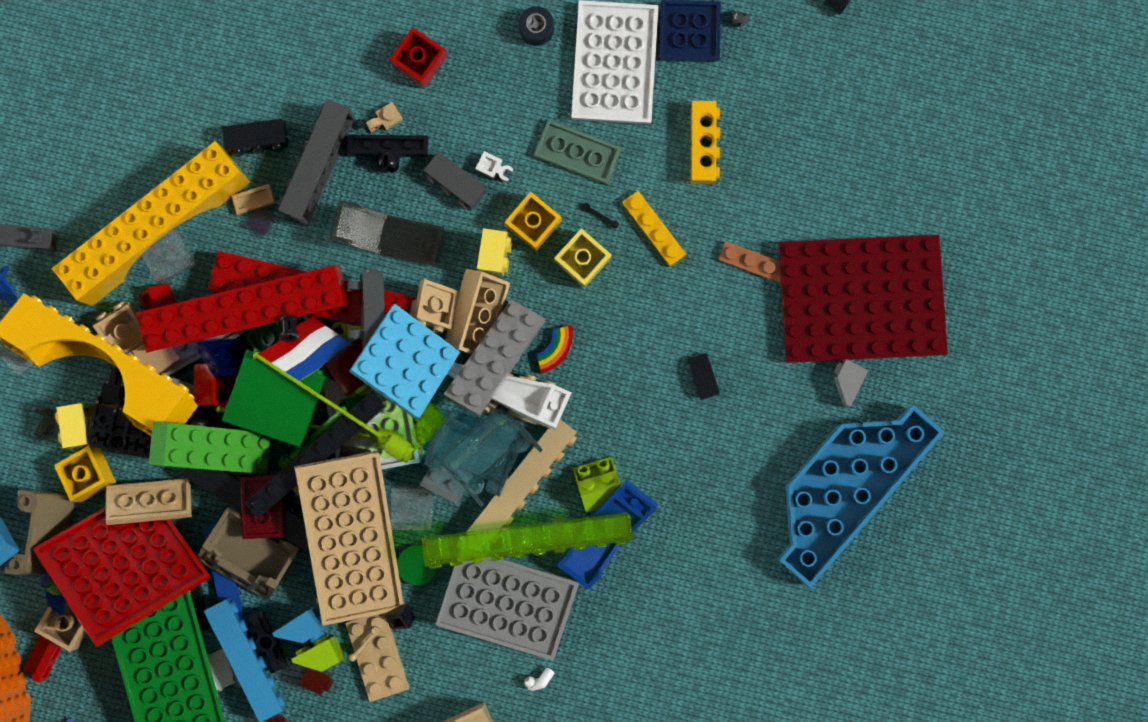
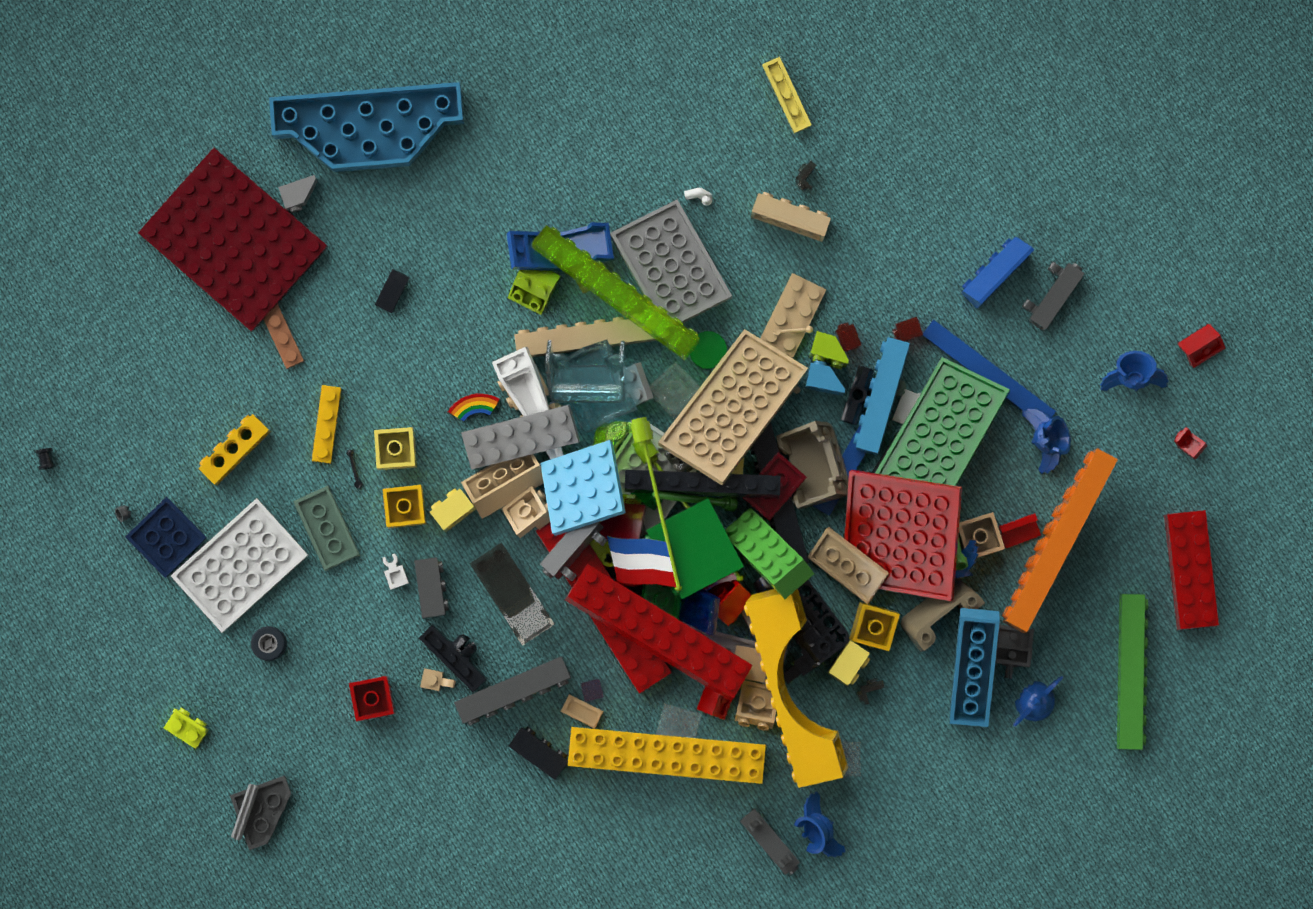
camera: 140 degrees left, 0 degrees up
black bush [279,315,299,342] -> none
black slope [384,604,415,630] -> none

